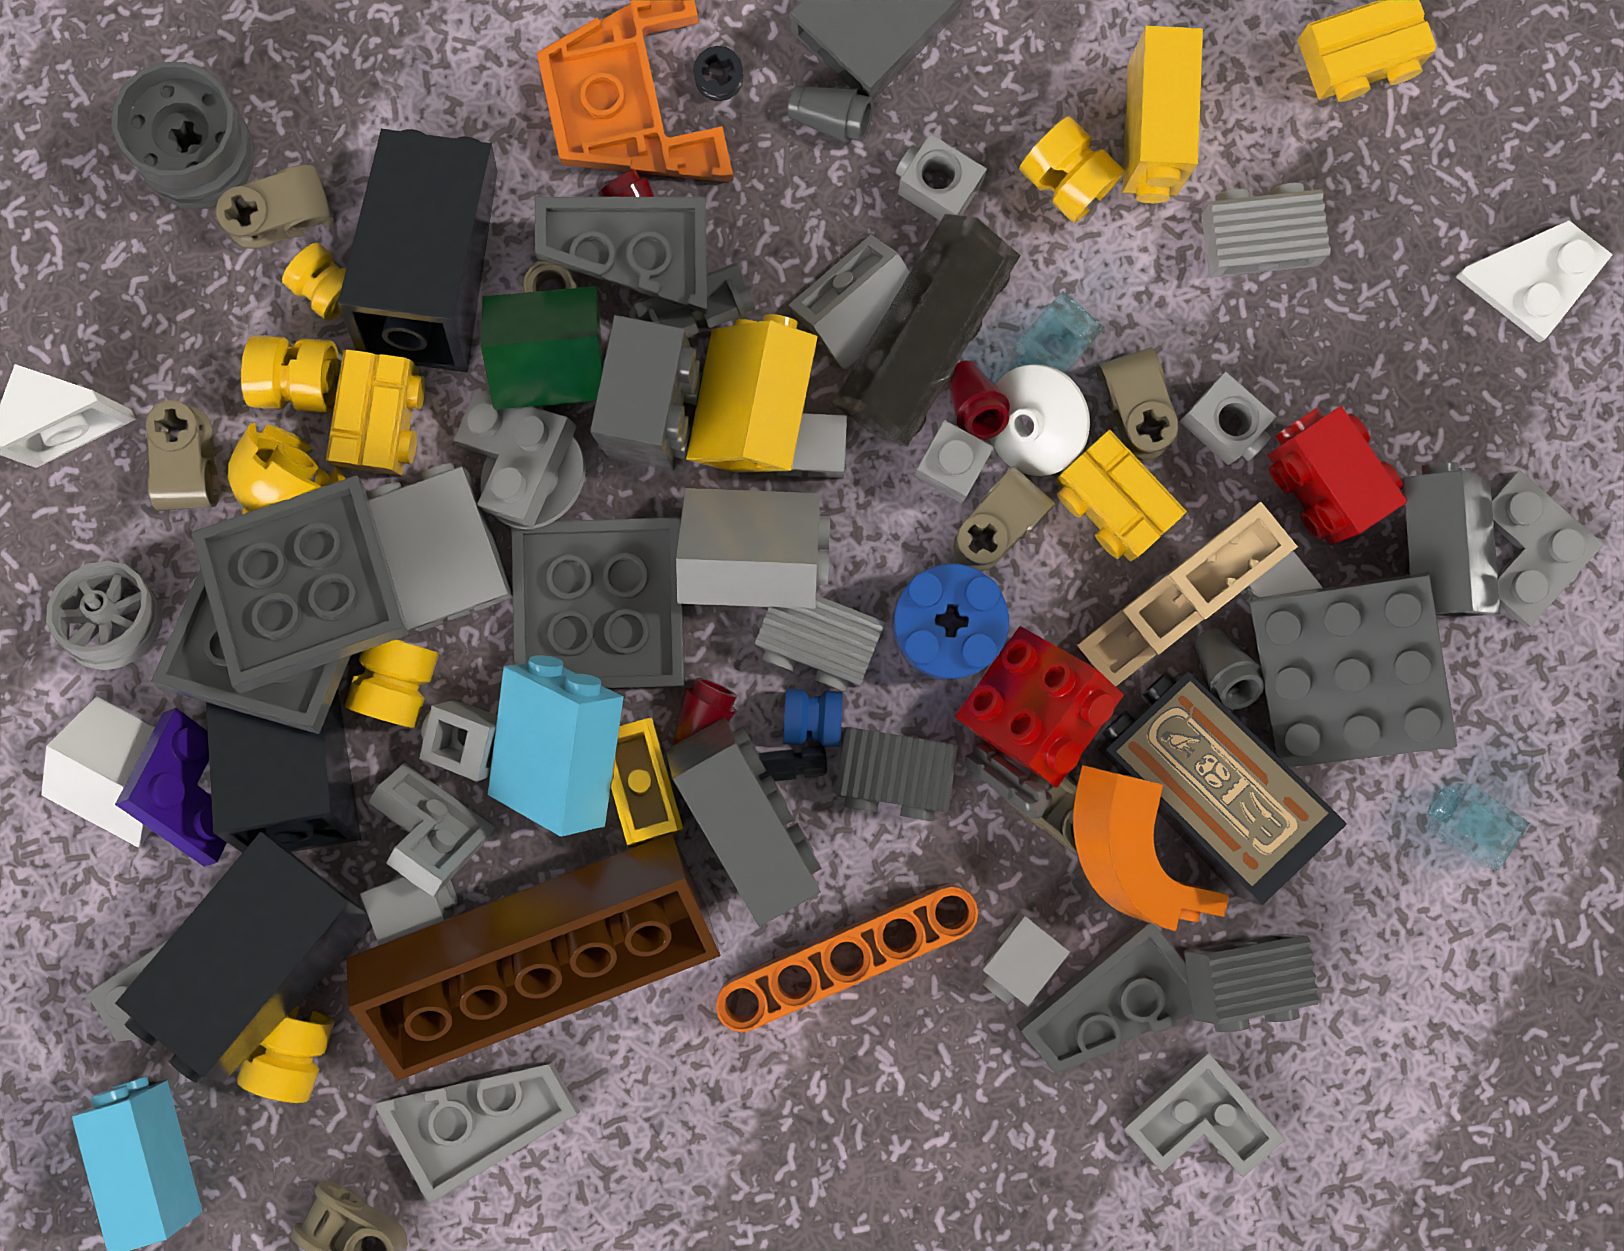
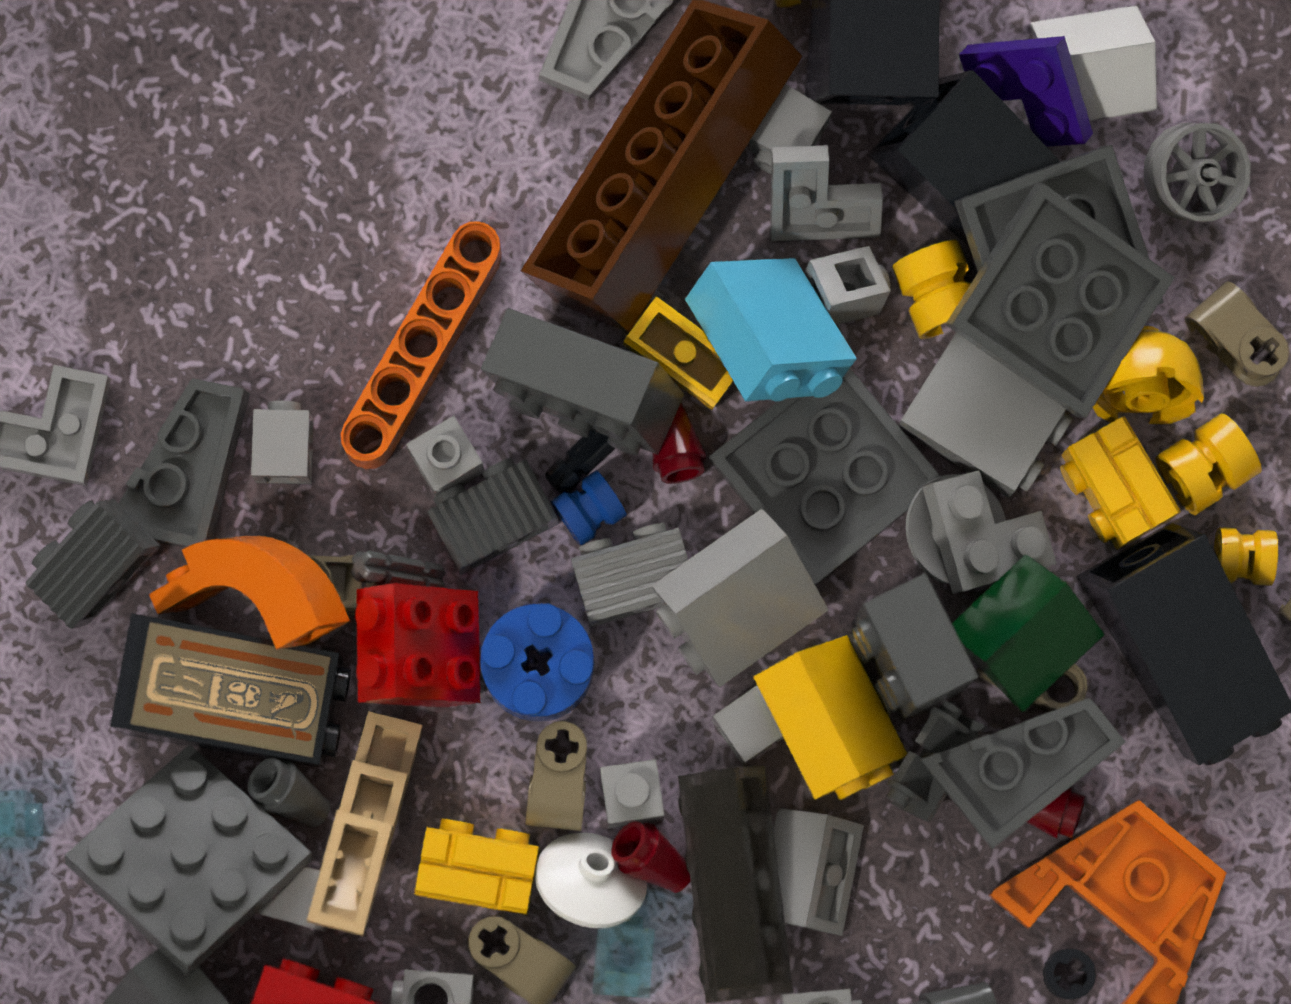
camera: 140 degrees right, 5 degrees down
none -> light grey brick [406,416,485,497]

